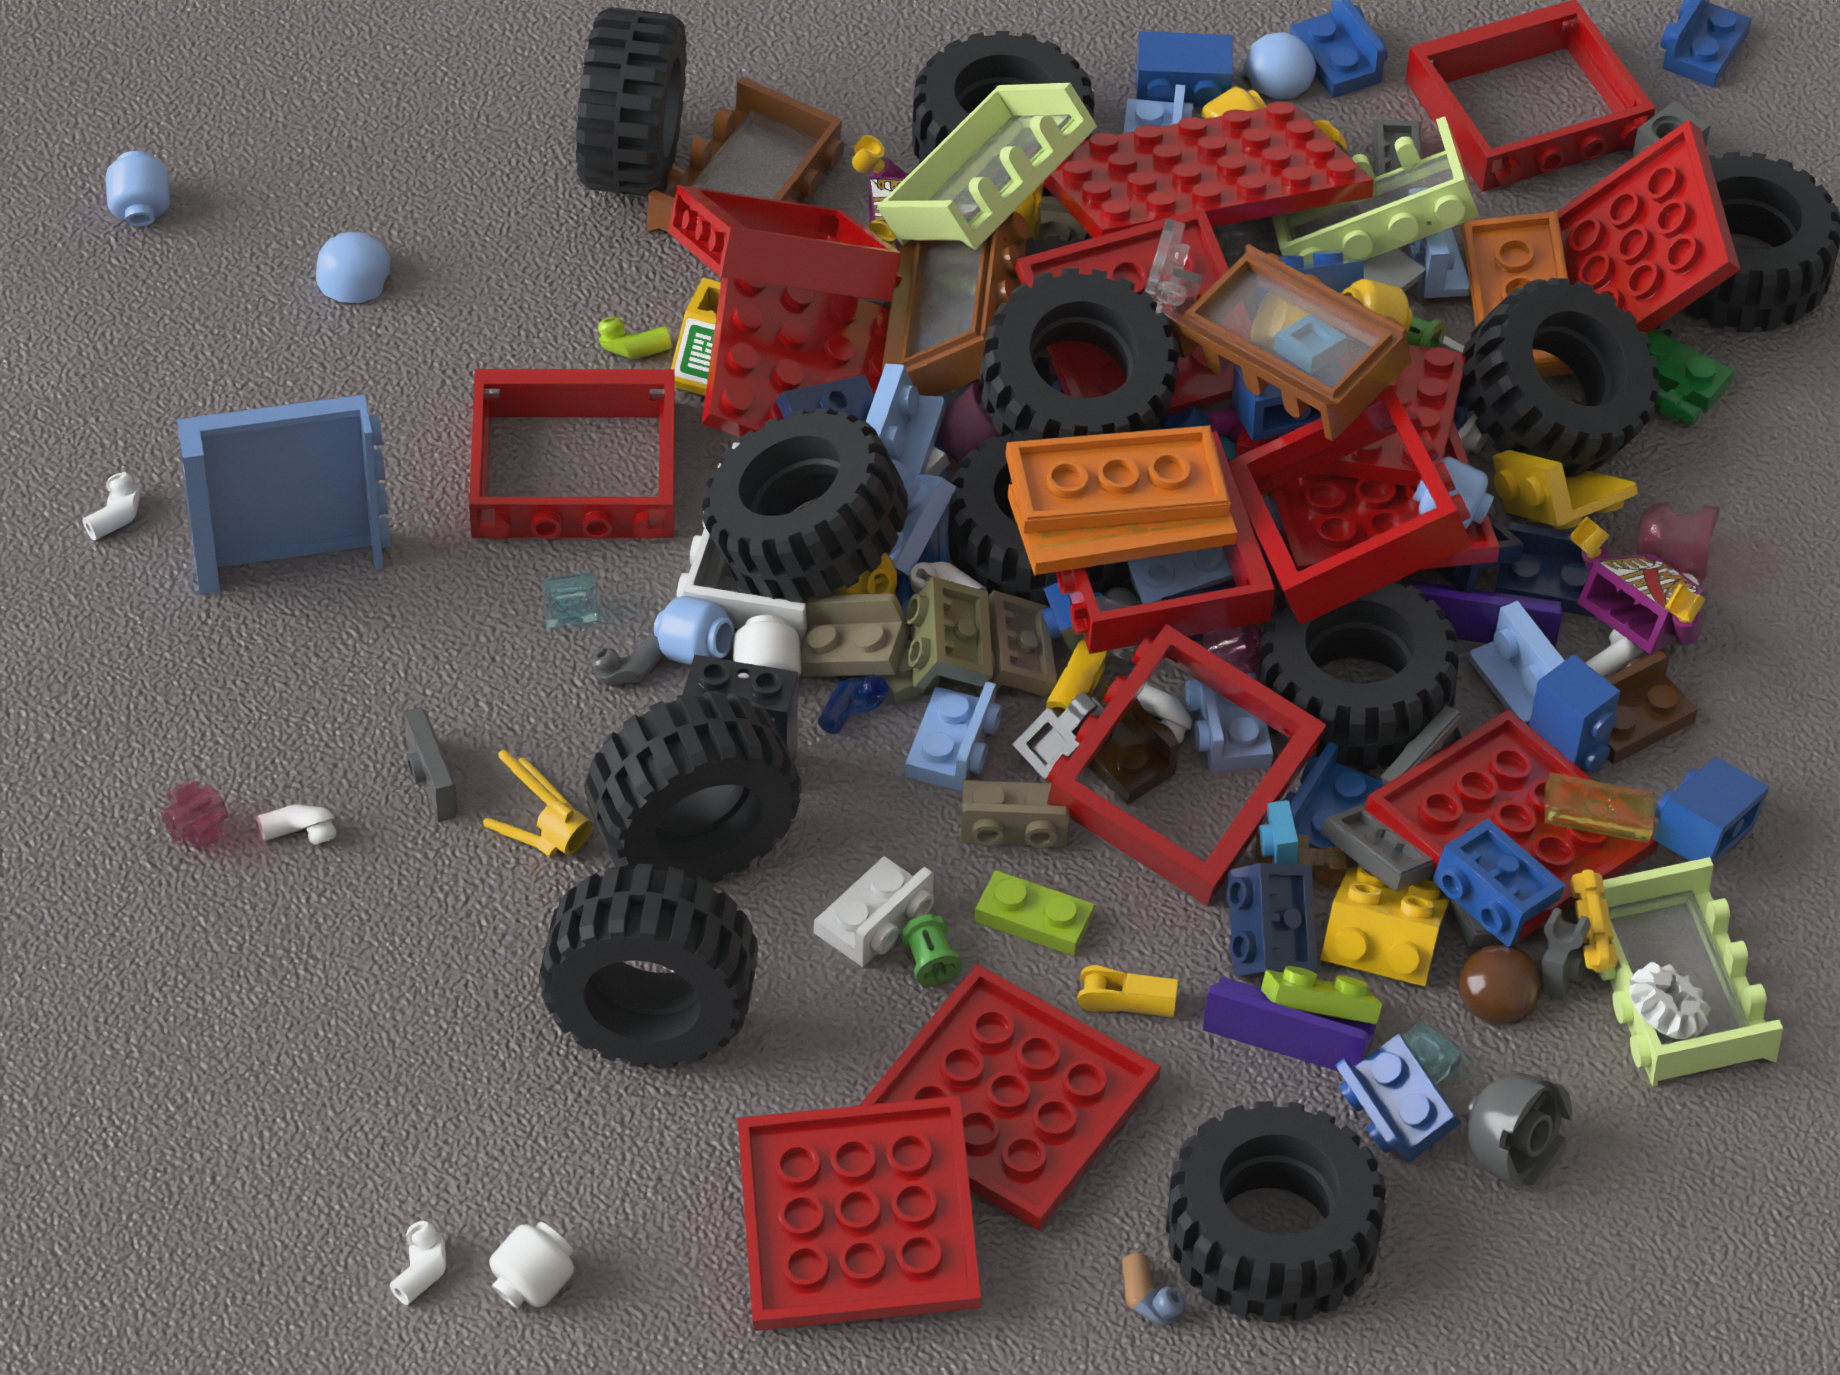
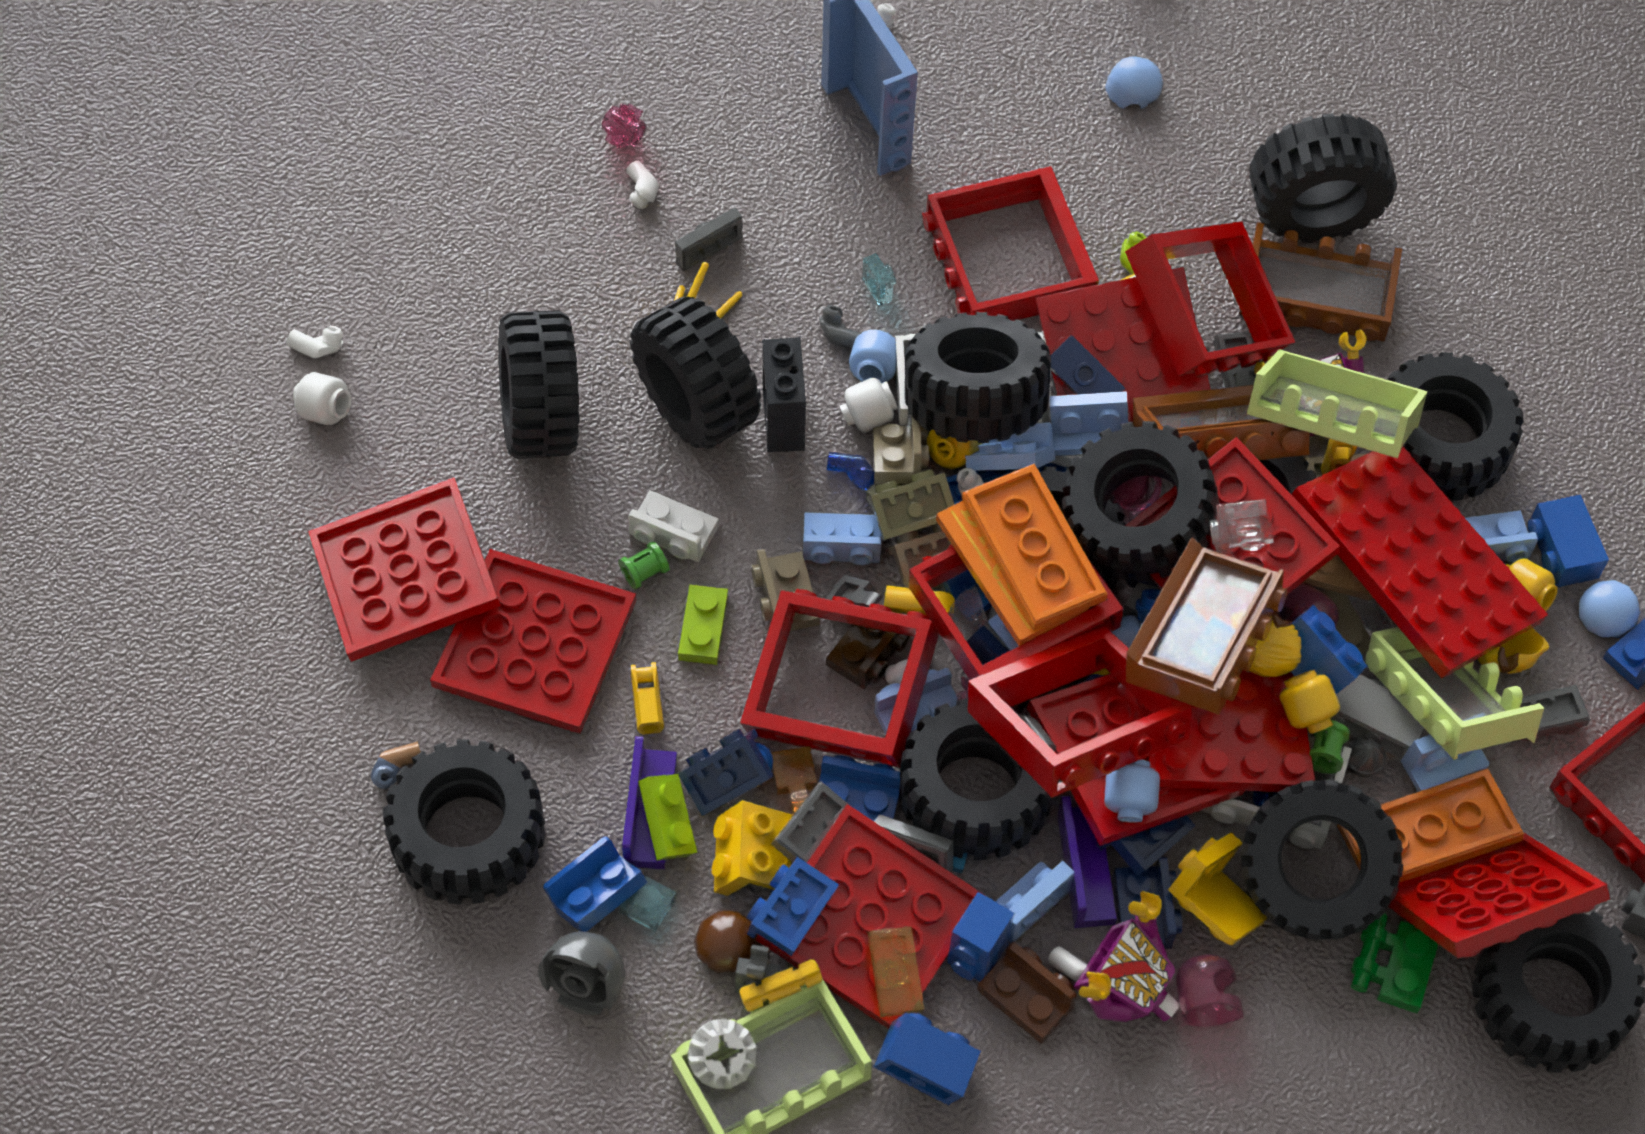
camera: 75 degrees right, 10 degrees up
dark azure plate [1258,800,1298,865] -> none

